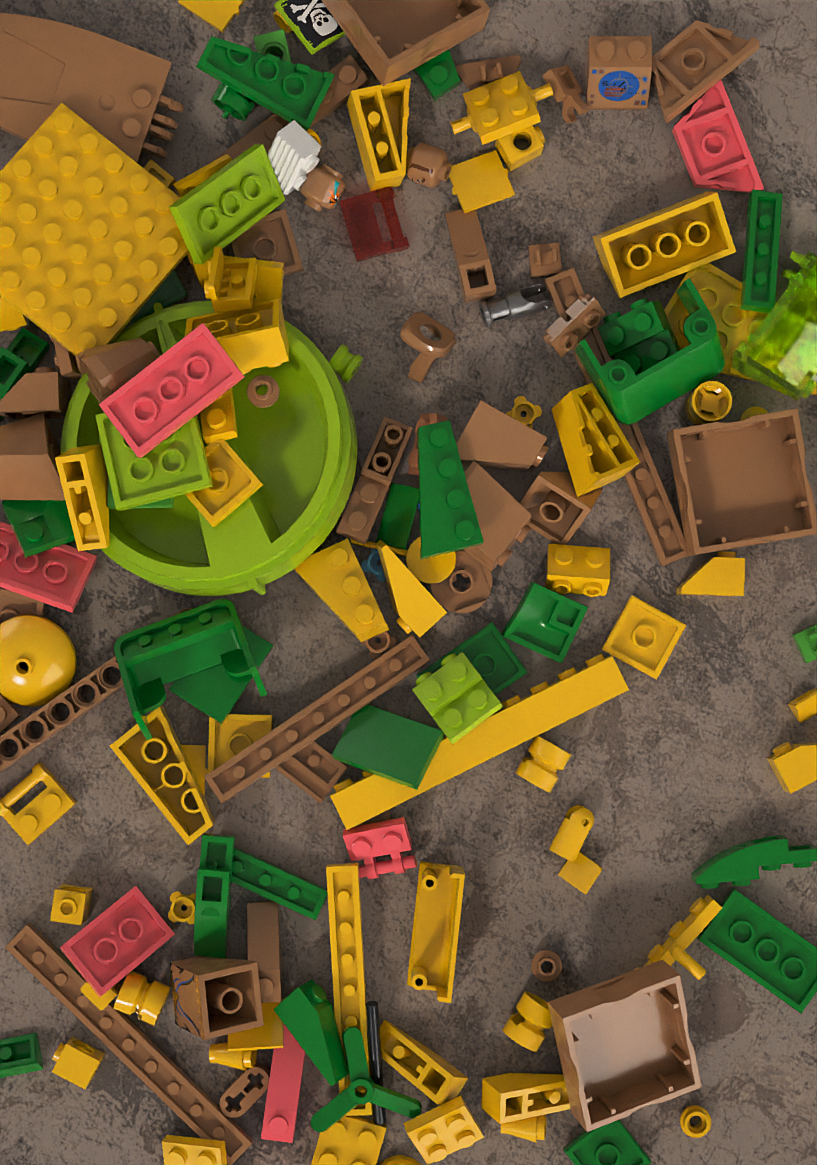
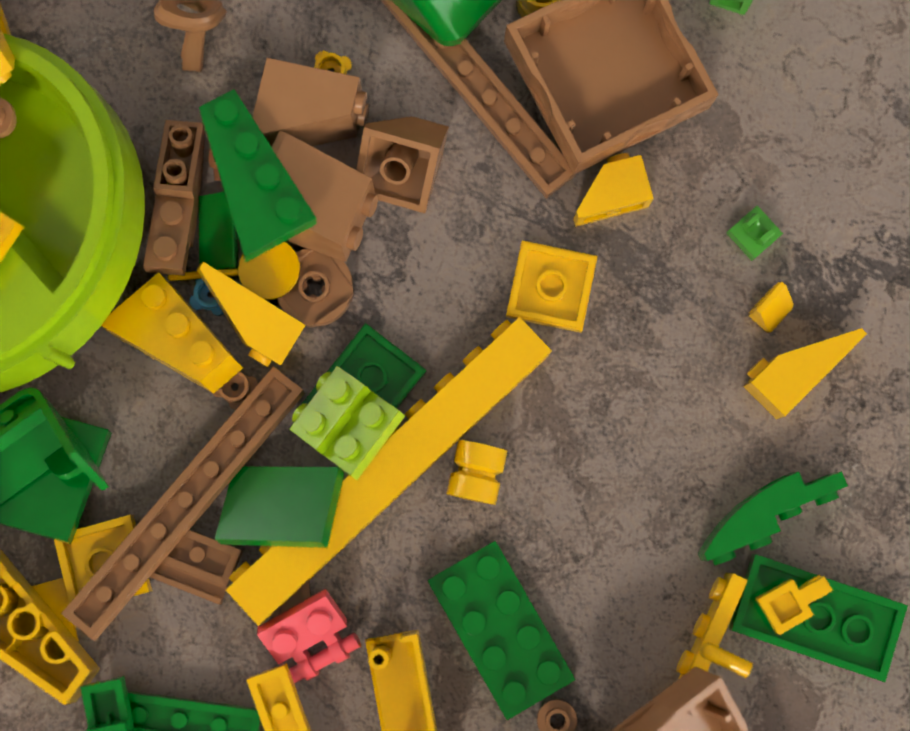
camera: 20 degrees left, 5 degrees down
lime wheel [329,344,364,383] -> none
green plate [501,581,588,663] -> none
yellow bracket [545,544,610,597] -> none
yellow piece [549,805,594,862] -> none
yellow wedge [551,383,640,497] -> none
yellow slope [558,852,603,895] -> none
none -> green plate [427,541,576,720]
none -> yellow plate [755,575,833,635]

